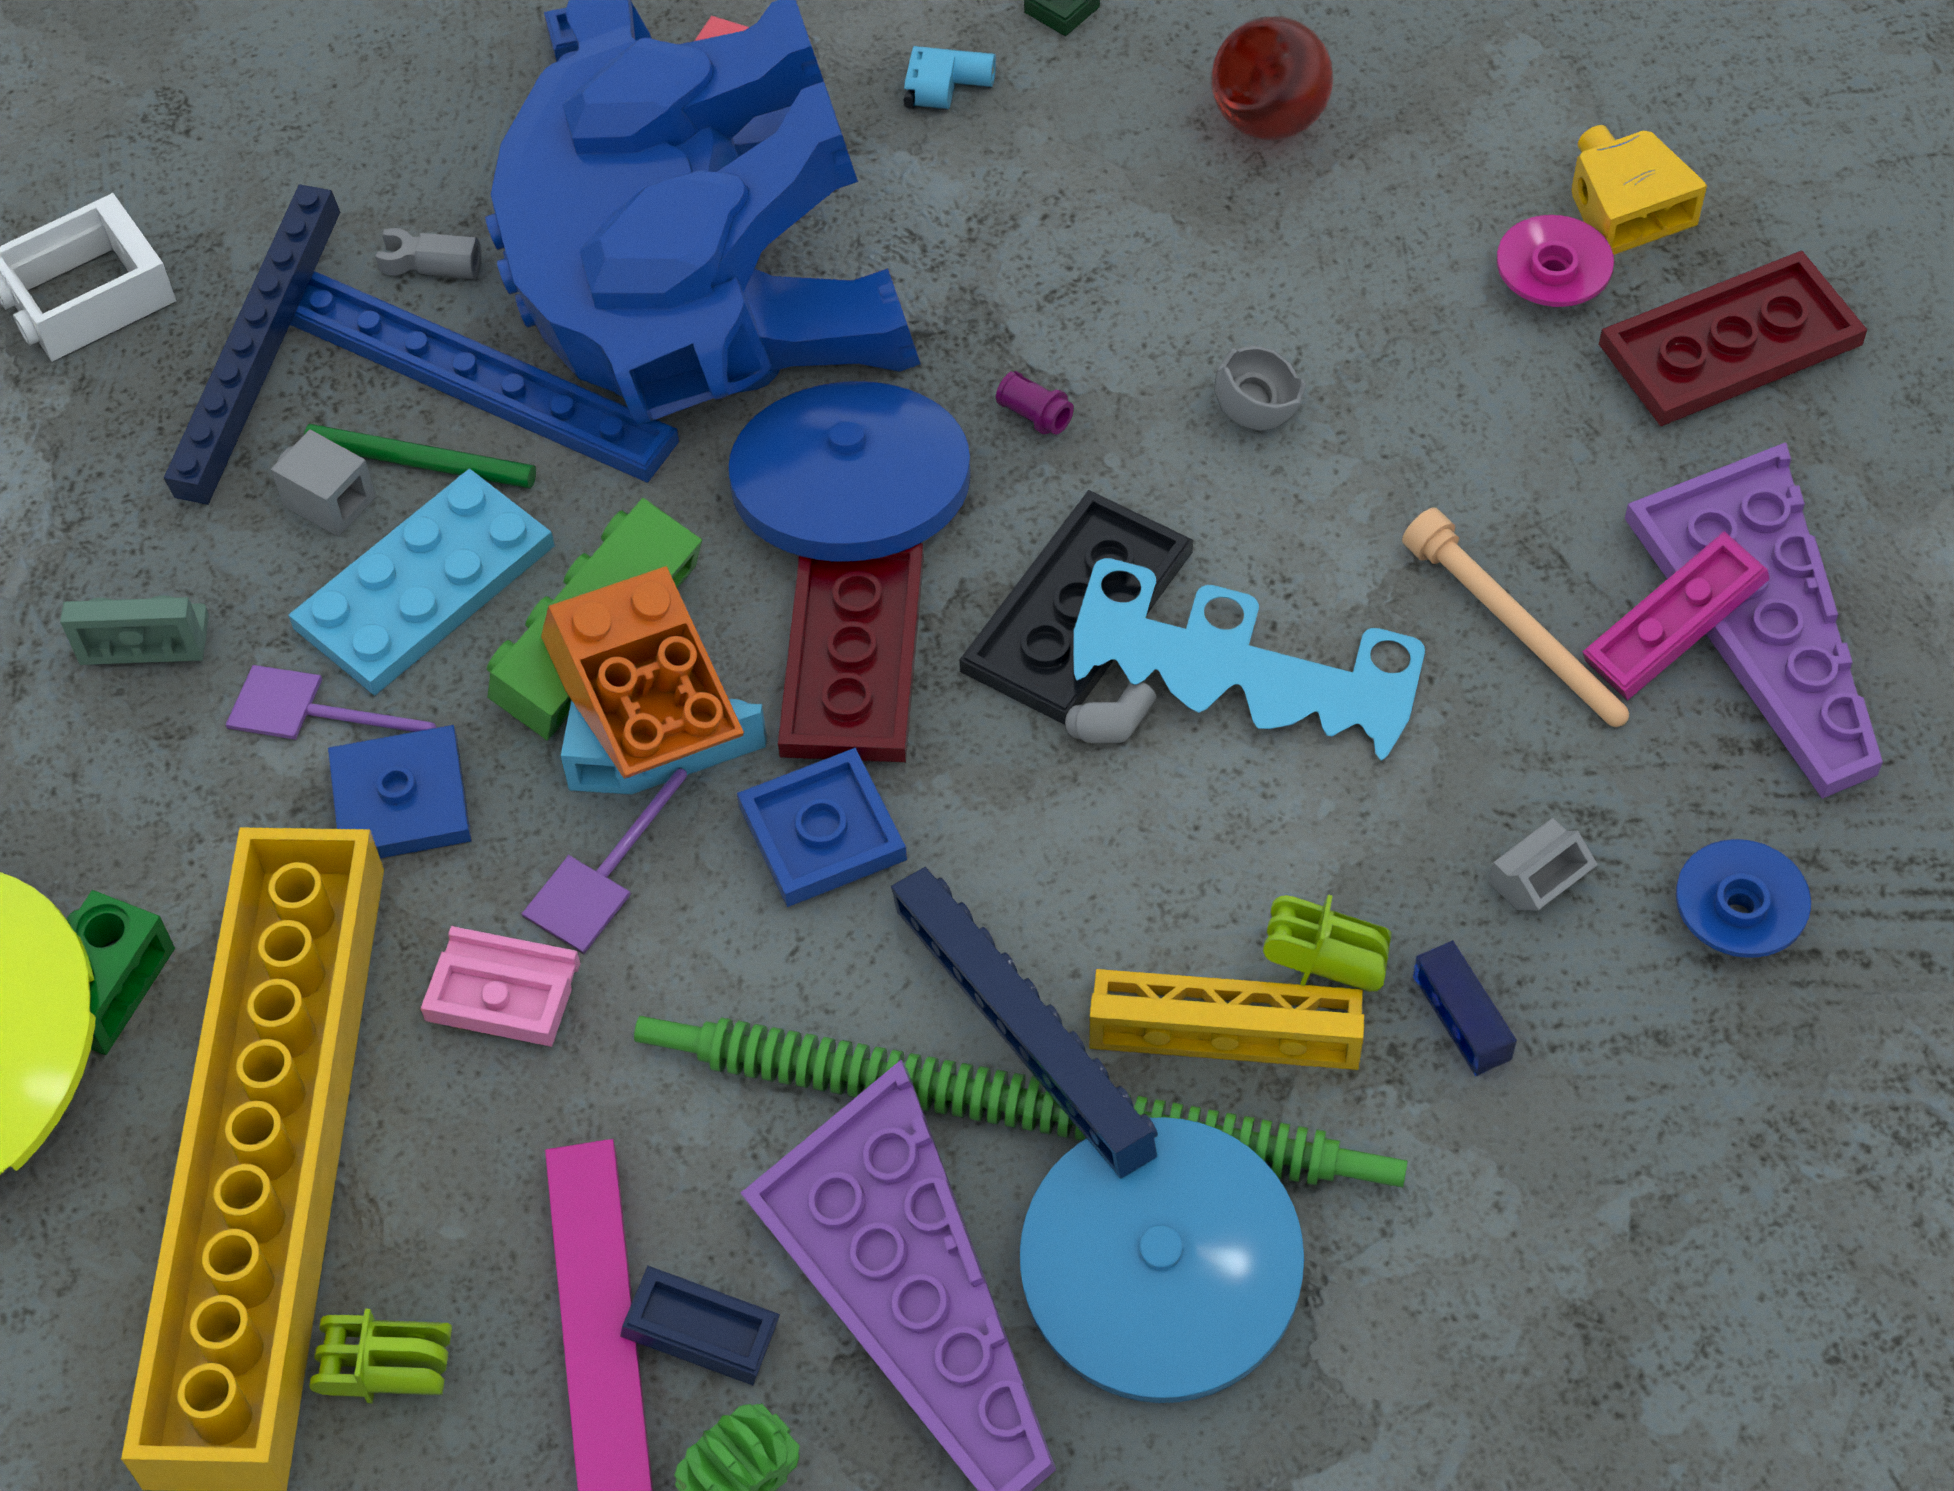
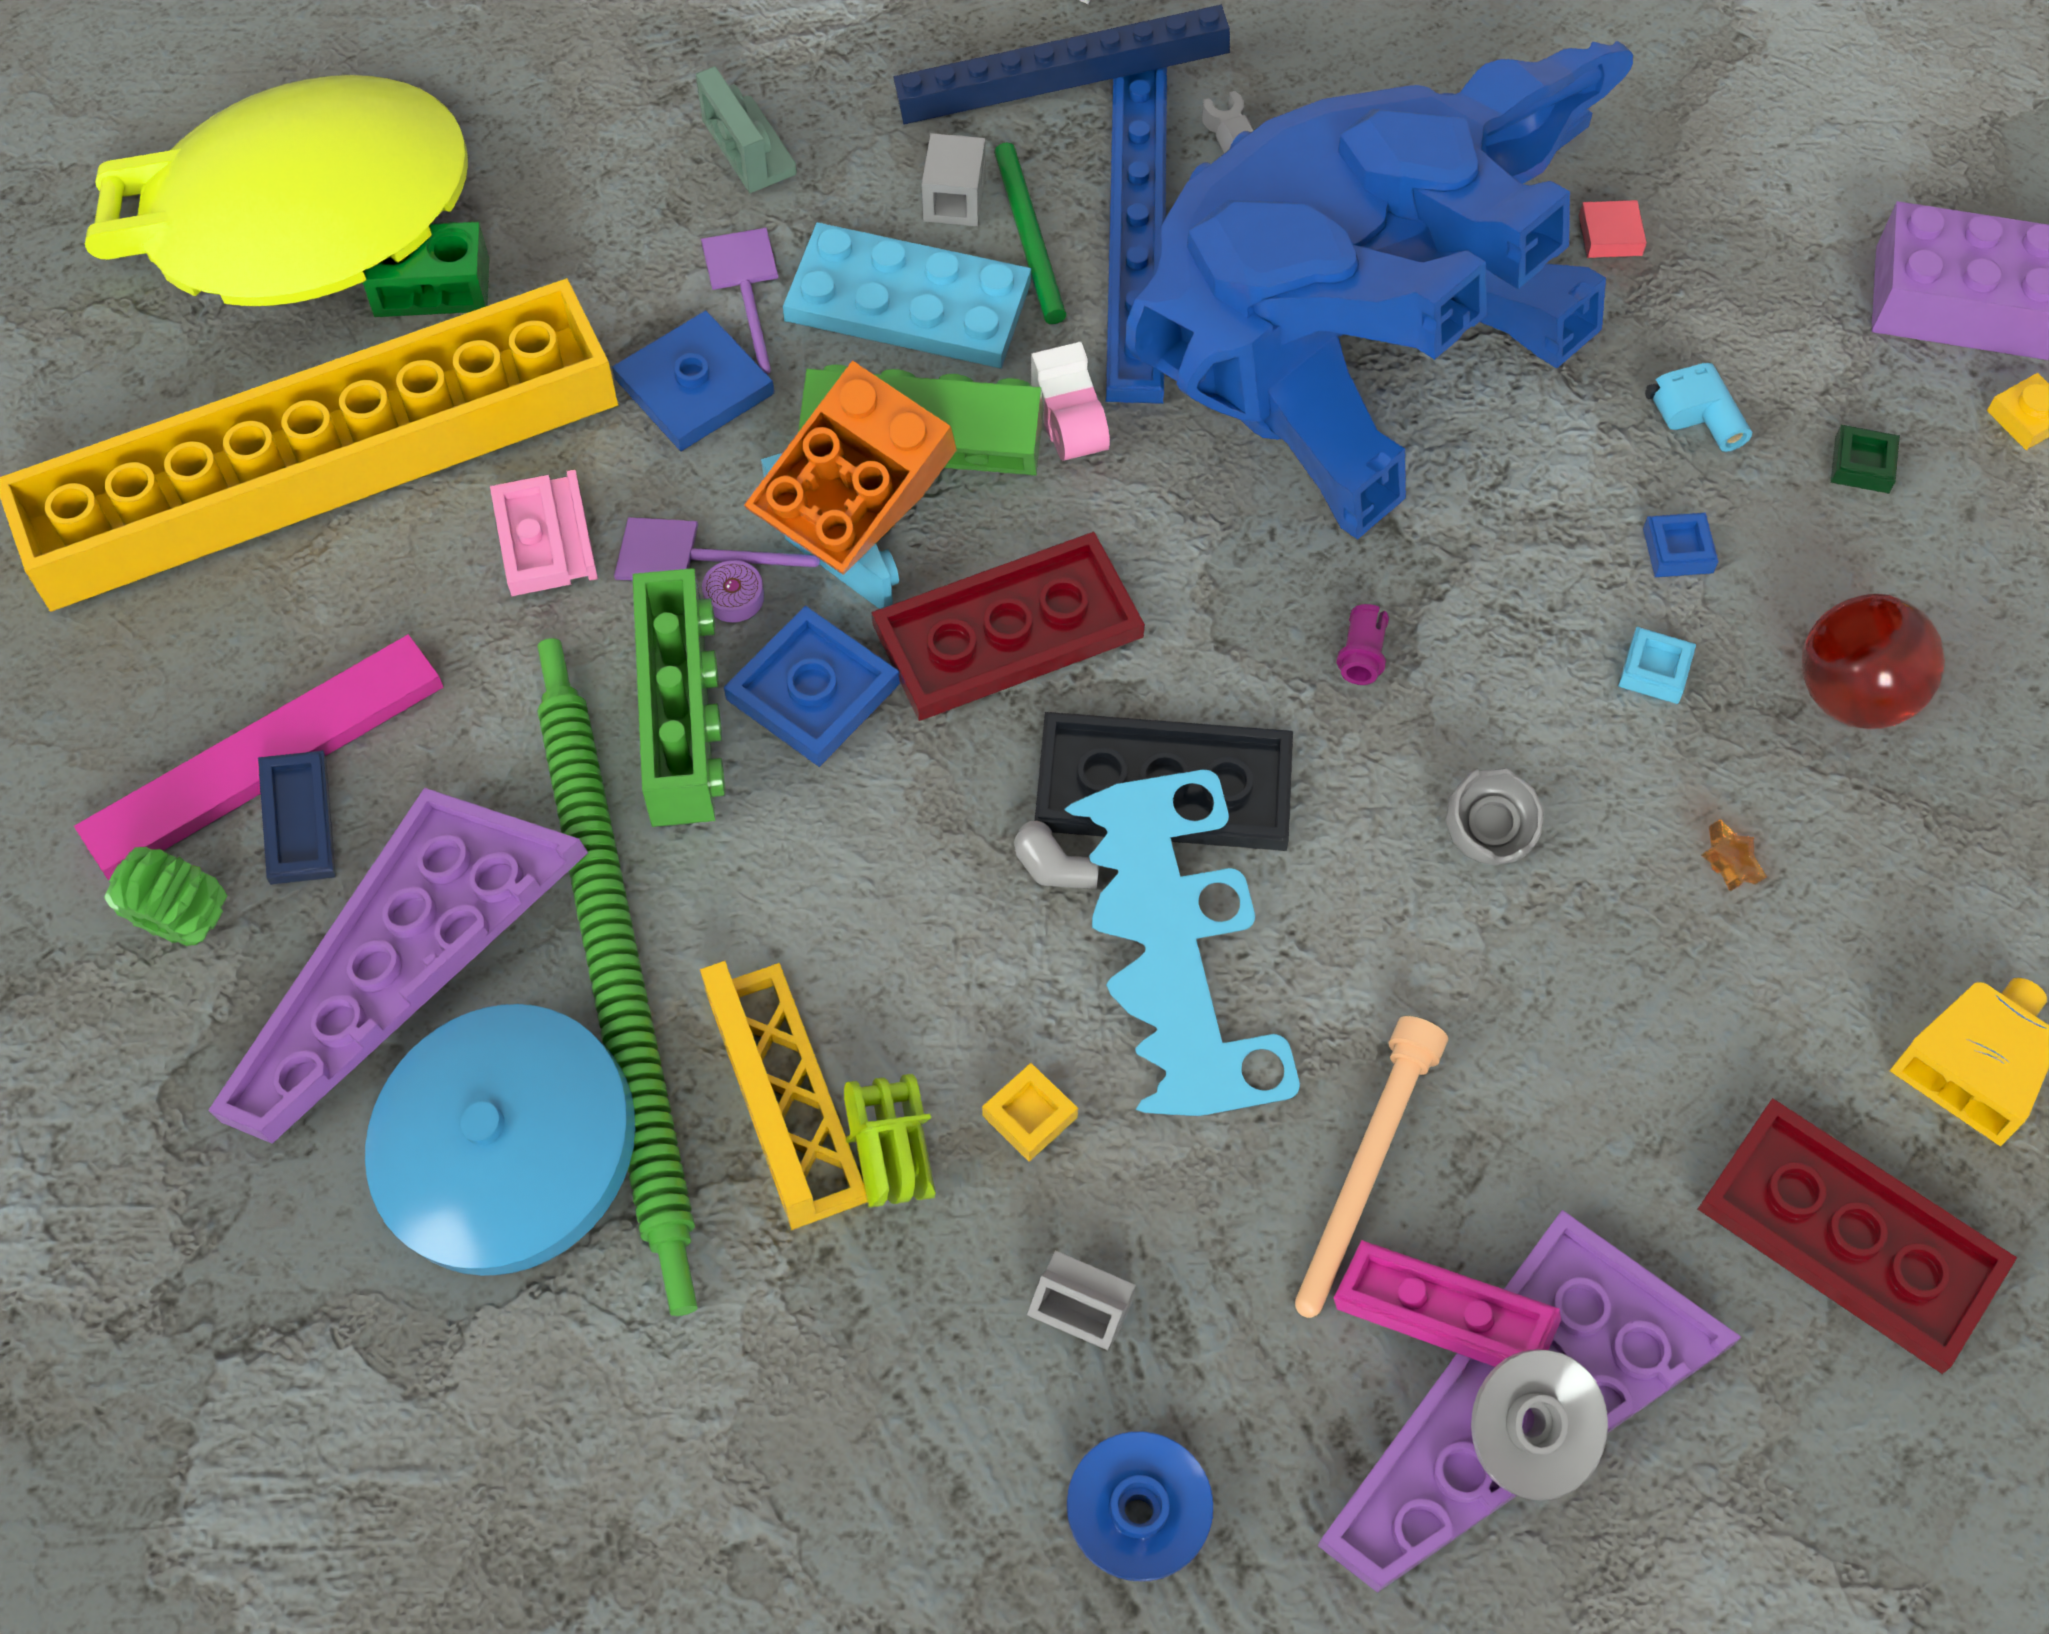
camera: 60 degrees right, 5 degrees up
lime arm [309,1309,452,1404] -> none
blue dish [729,381,971,561] -> none
dark blue piece [891,866,1158,1179] -> none
clear blue piece [1413,940,1517,1076] -> none
dark pink dish [1497,215,1614,307] -> none
none -> bright green brick [632,568,725,827]
none -> medium lavender tile [702,560,764,622]
none -> yellow plate [982,1063,1078,1162]
none -> leg [1031,342,1110,461]
none -> light grey dish [1471,1349,1608,1501]
none -> medium azure tile [1618,627,1696,704]
none -> blue tile [1643,512,1719,577]
none -> clear orange piece [1701,819,1767,891]

